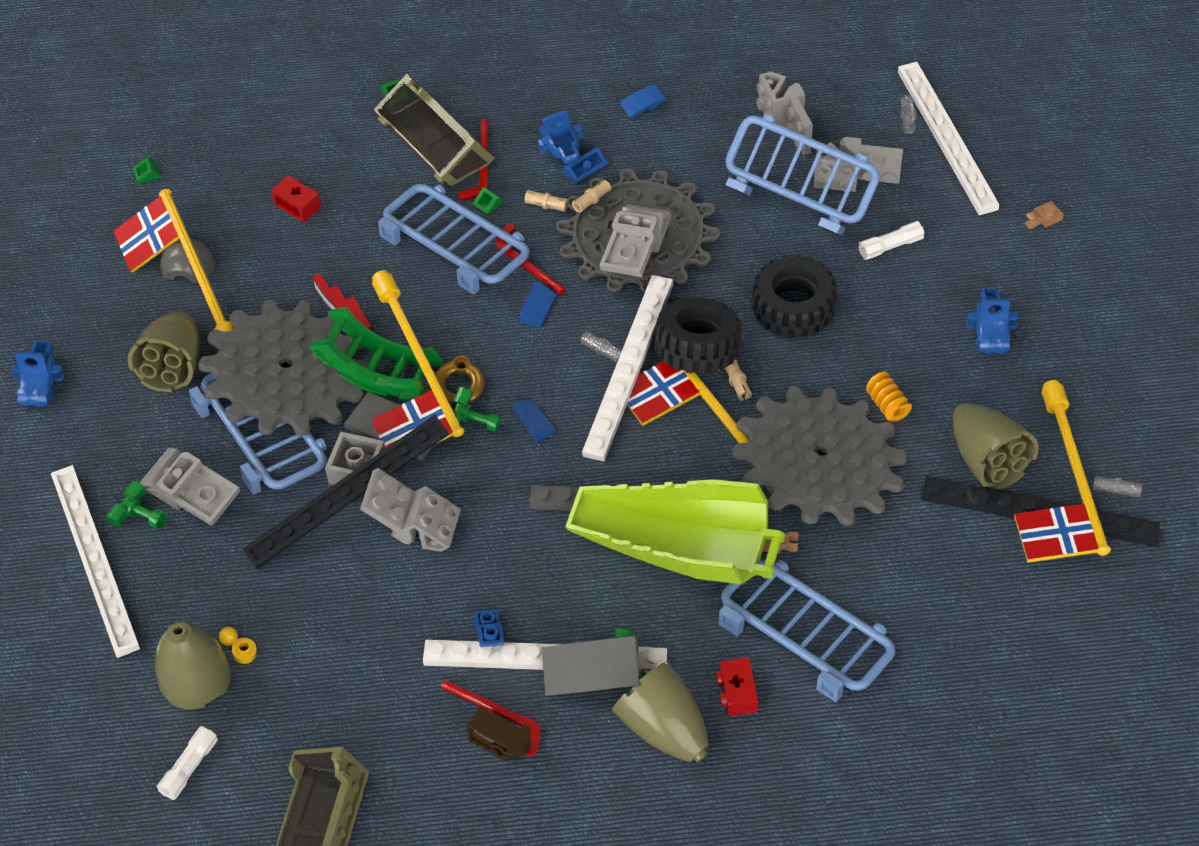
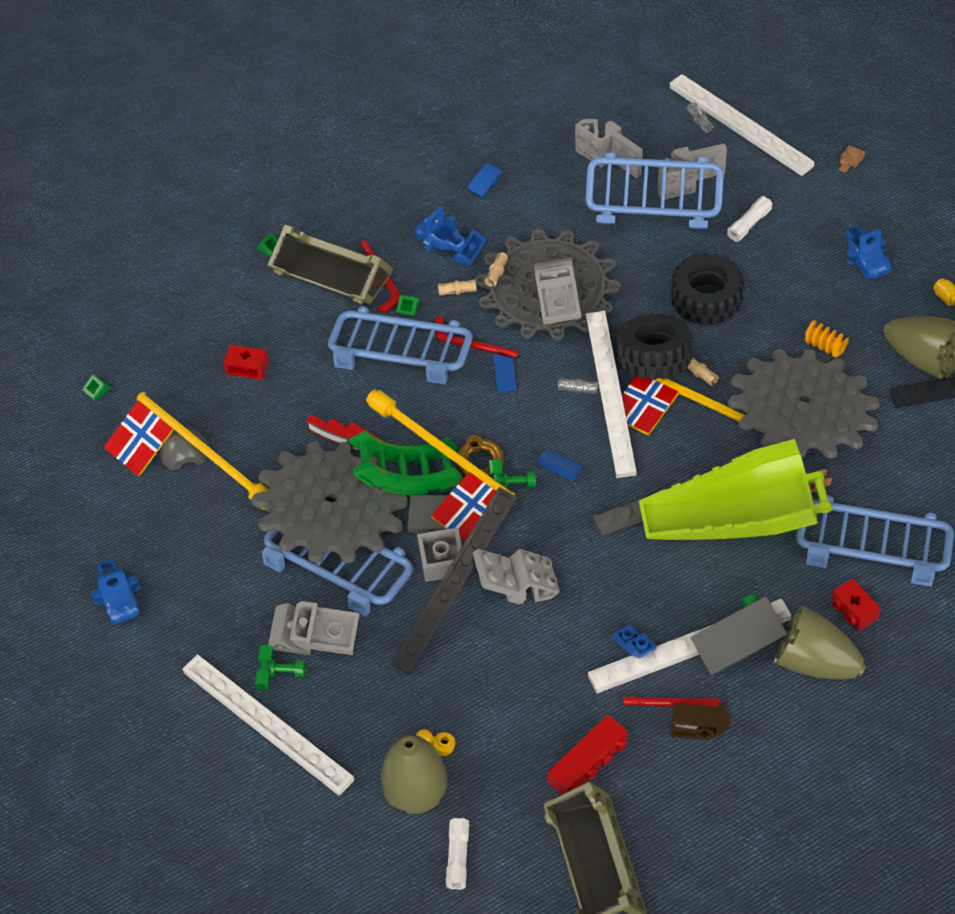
camera: 25 degrees left, 0 degrees up
olive cylinder [128,310,200,392] -> none
none -> red brick [548,715,628,799]

